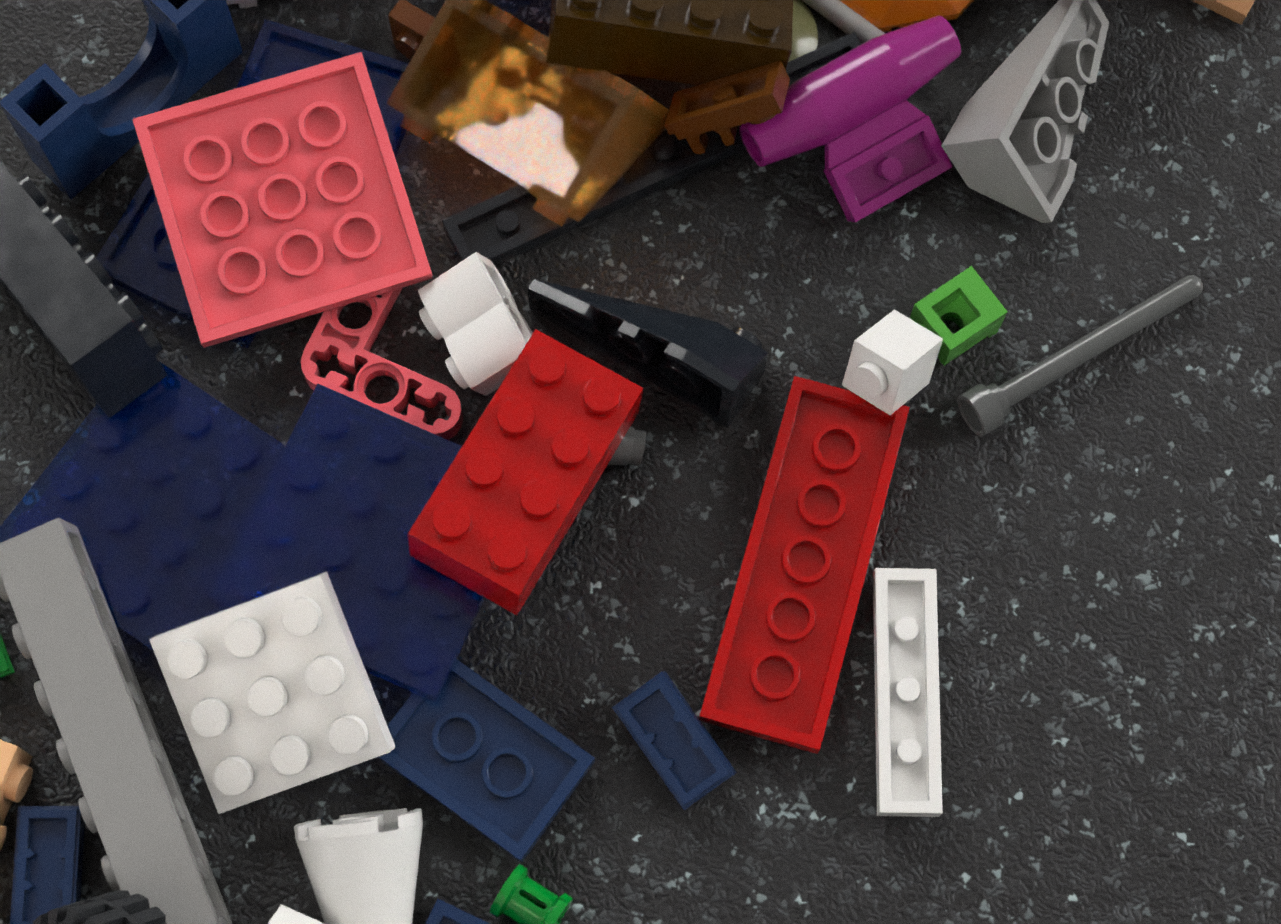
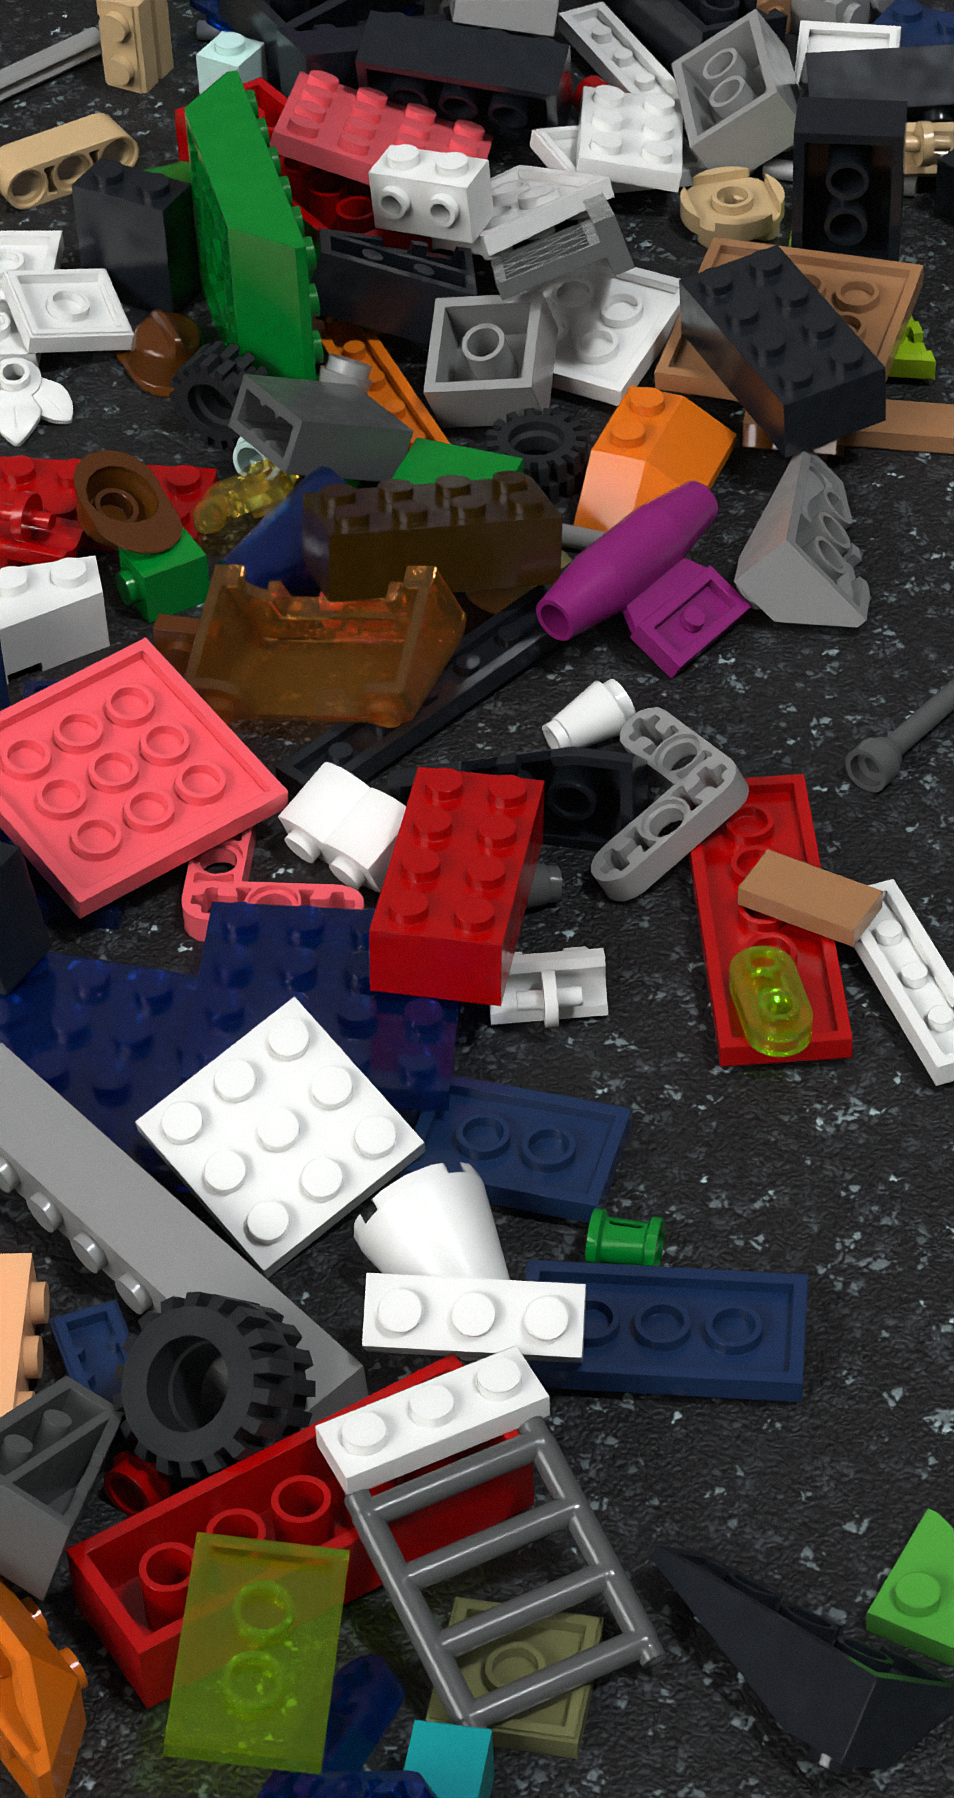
camera: 15 degrees left, 30 degrees down
dark blue plate [612,671,737,810] -> none
reddish brown plate [665,60,790,154] -> none
white brick [842,309,943,415] -> none
bright green brick [910,266,1007,366] -> none
none -> white hips [489,946,608,1028]
none -> white cone [542,679,636,749]
none -> light grey beam [591,707,749,901]
none -> clear neon green plate [729,946,813,1057]
none -> medium nougat tile [738,849,883,947]

